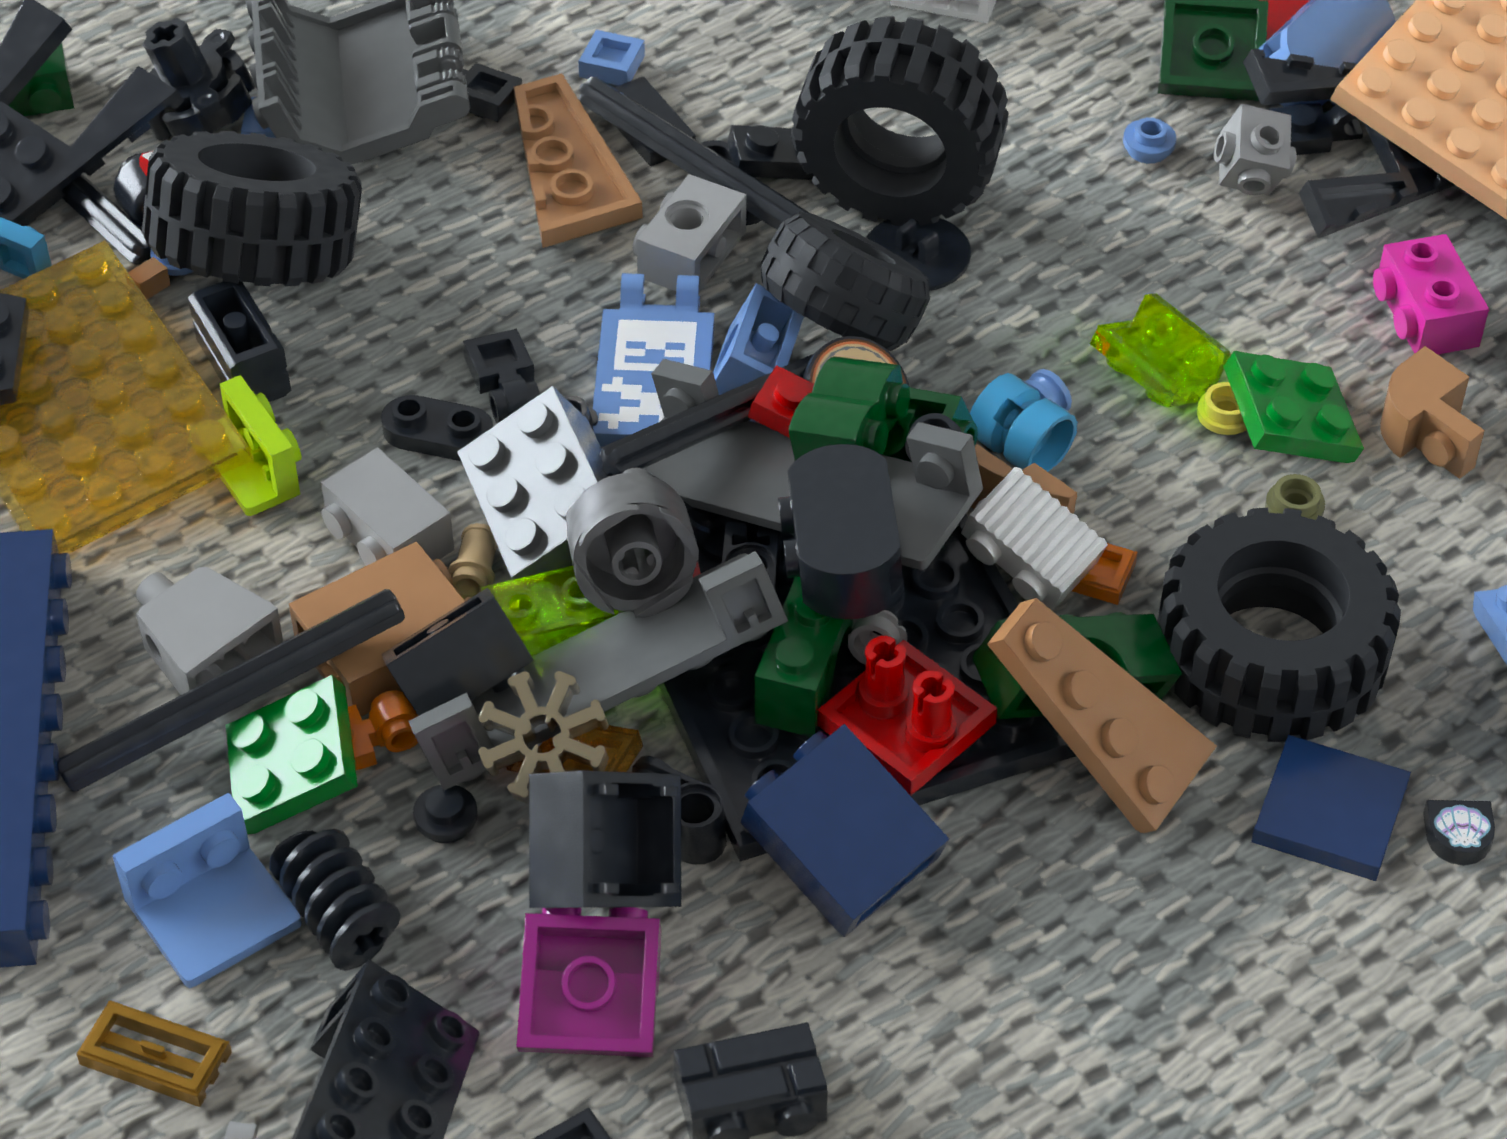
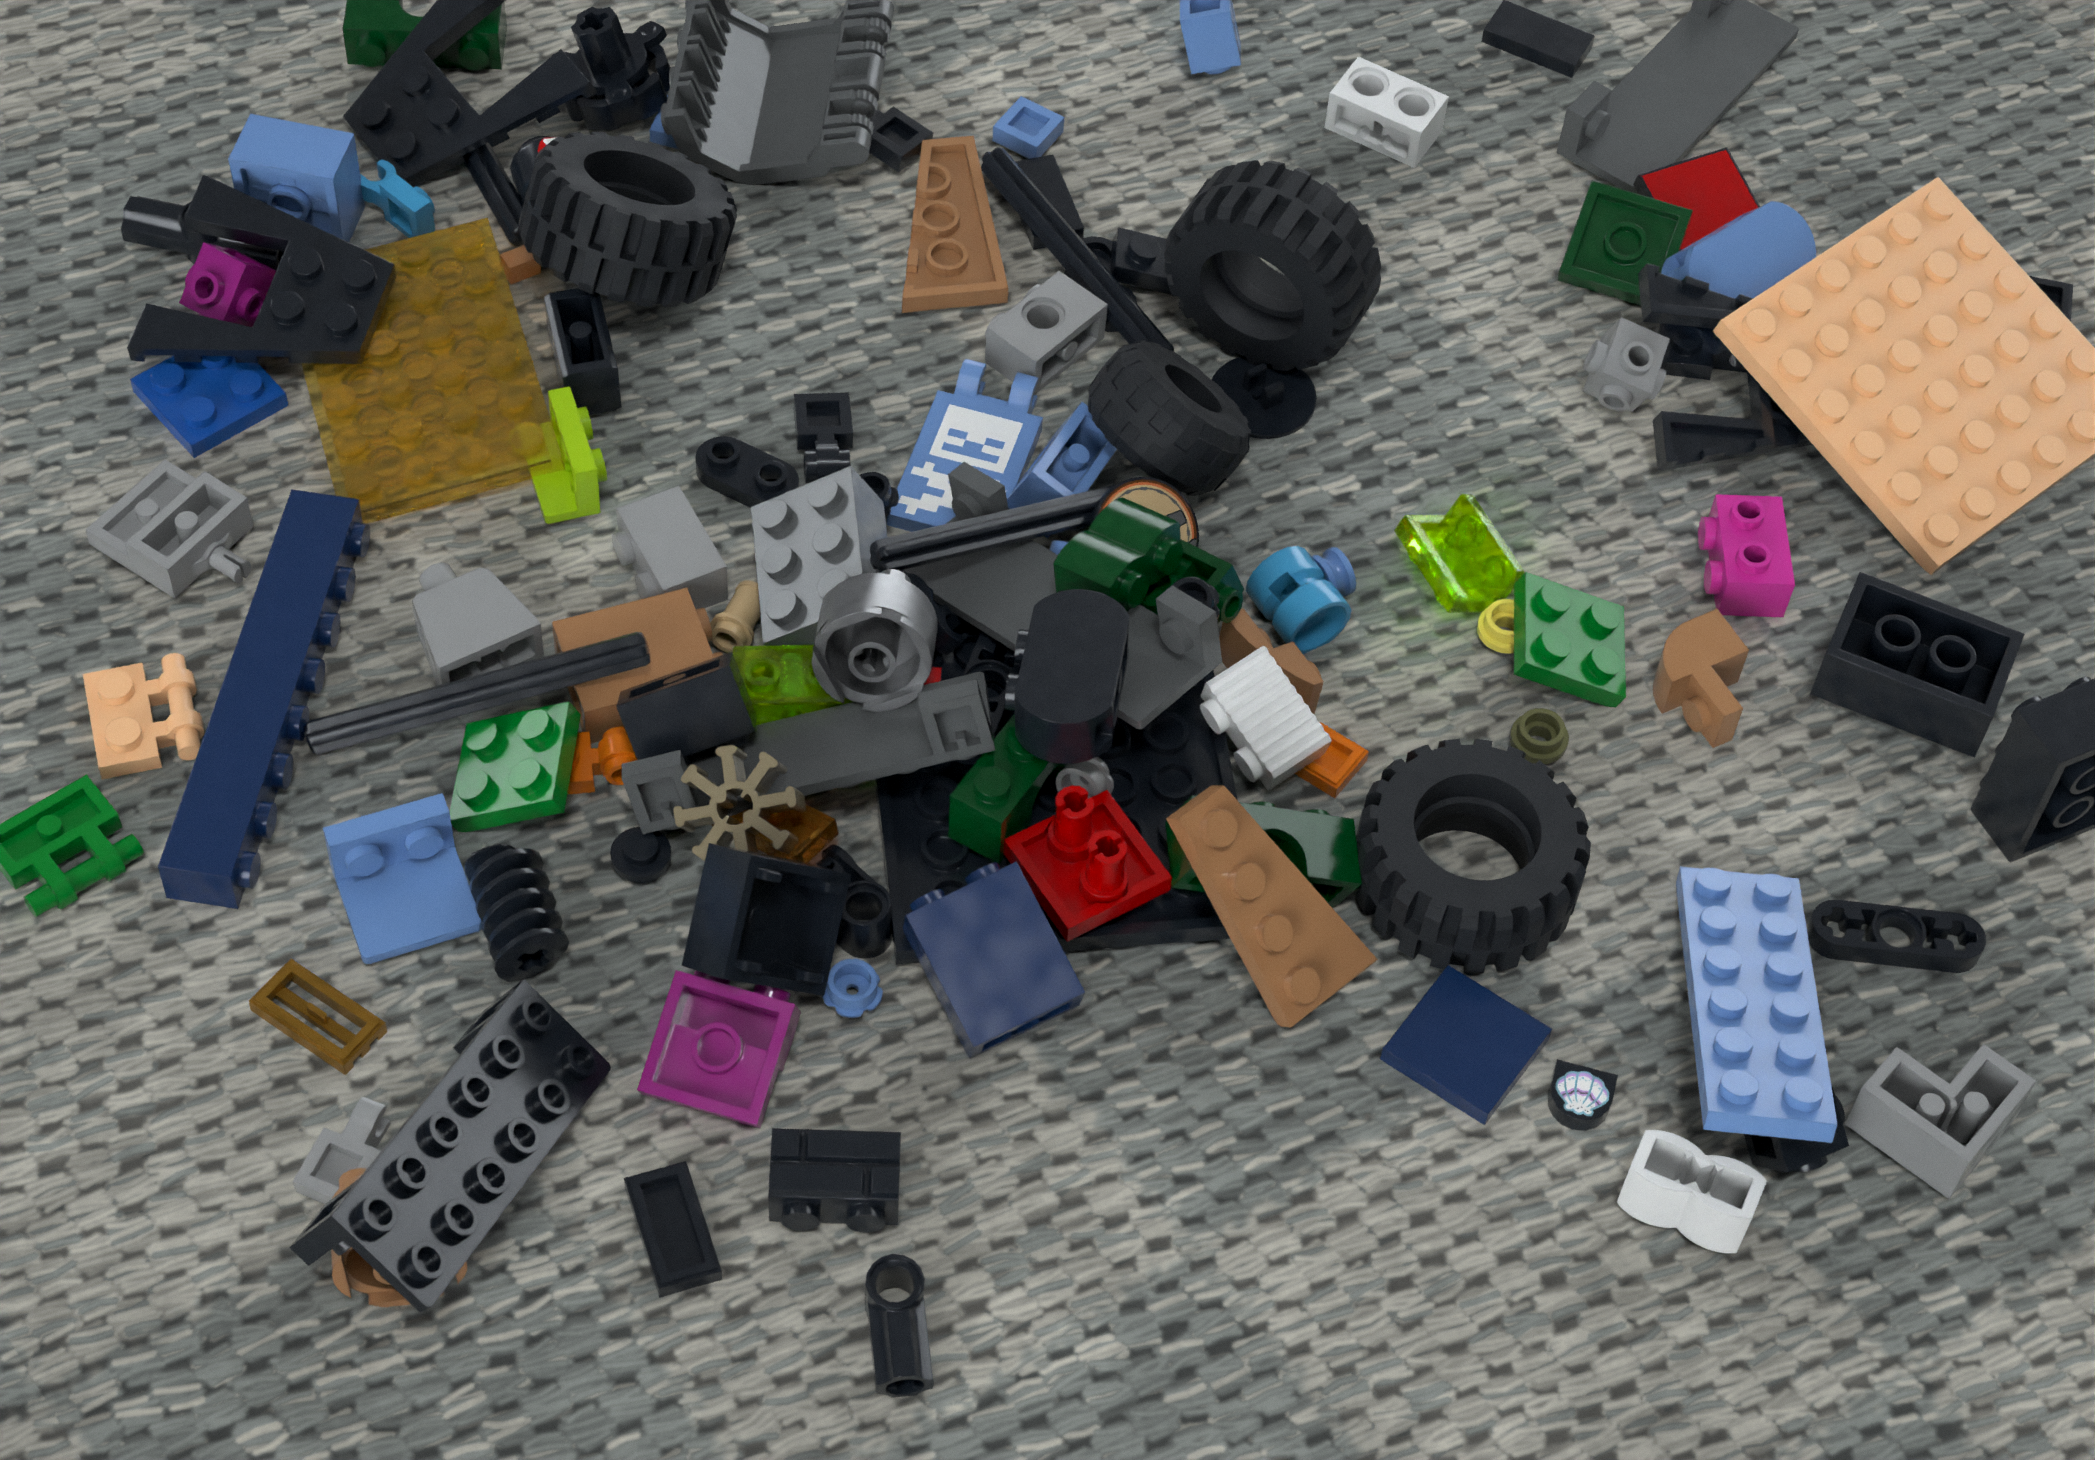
camera: 10 degrees right, 5 degrees up
red plate [748,365,814,438] -> none
medium blue plate [1123,118,1177,164] -> none
none -> medium blue plate [822,959,883,1018]

